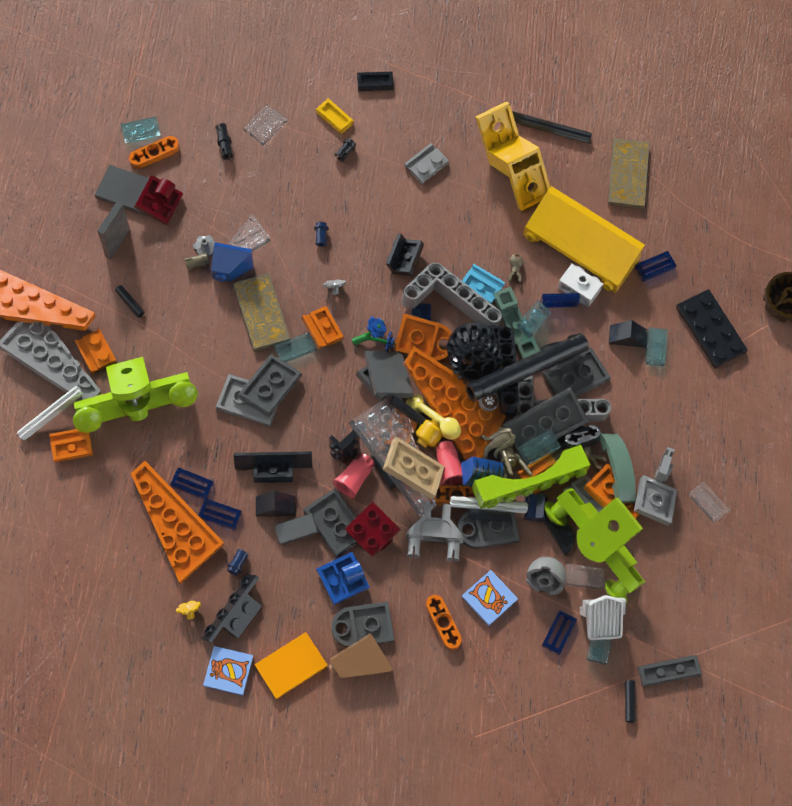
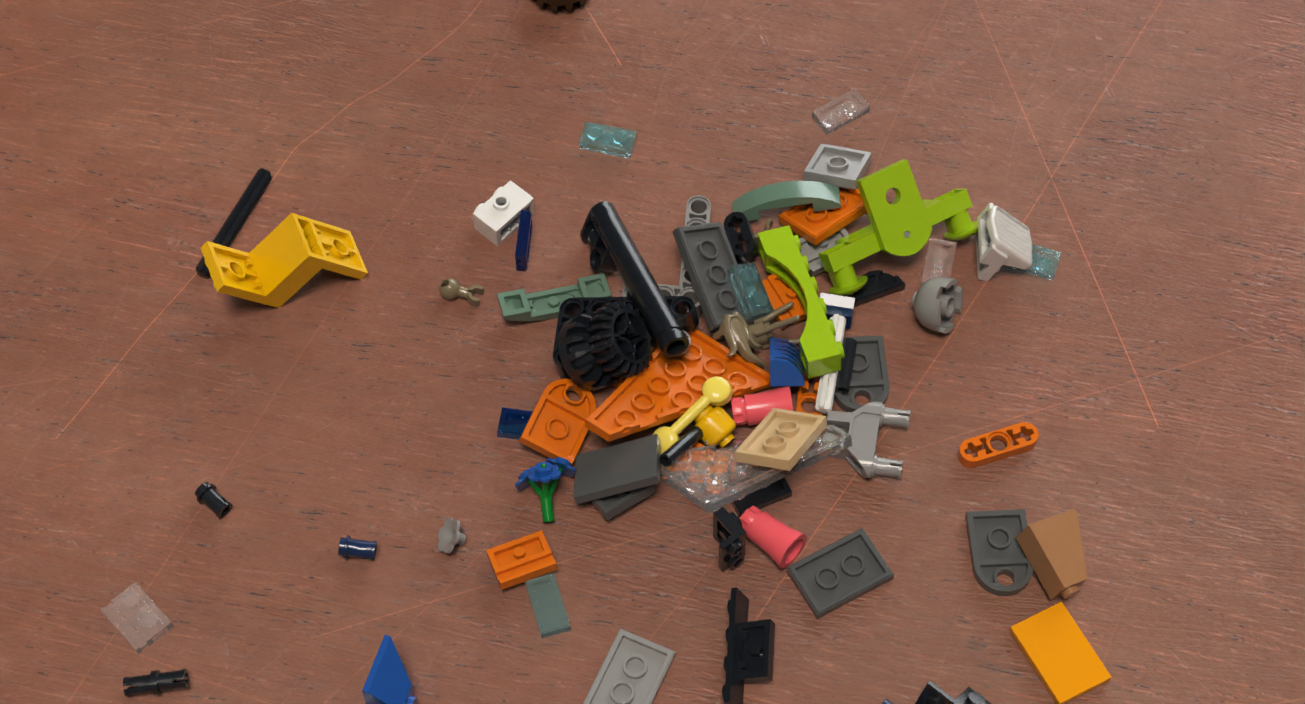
camera: 80 degrees left, 10 degrees down
clear wing [229,213,271,252] -> none
dark tan tile [233,273,290,351] -> none
dark grey tile [238,354,302,417] -> none
black slope [256,490,295,517] -> none
dark grey tile [275,513,318,545] -> none
yellow tile [316,98,354,134] -> none
blue plate [316,552,370,605] -> none
dark red plate [345,502,401,558] -> none
black tile [357,71,393,91] -> none
black bracket [386,233,424,276] -> none
light grey beam [401,263,502,326] -> none
light grey plate [404,143,449,184] -> none
medium azure plate [462,264,505,304] -> none
light blue tile [462,570,518,626] -> none
clear light blue plate [516,300,551,338] -> none
yellow windscreen [523,186,645,293] -> none
dark grey tile [542,347,611,398] -> none
clear blue tile [542,610,577,655] -> none
dark tan tile [608,138,649,209] -> none
black slope [609,320,647,348] -> none
black piece [625,680,635,723] -> none
clear blue tile [635,251,677,282] -> none
dark grey tile [637,655,702,687] -> none
light grey plate [654,447,675,483] -> none
black piece [676,289,748,368] -> none

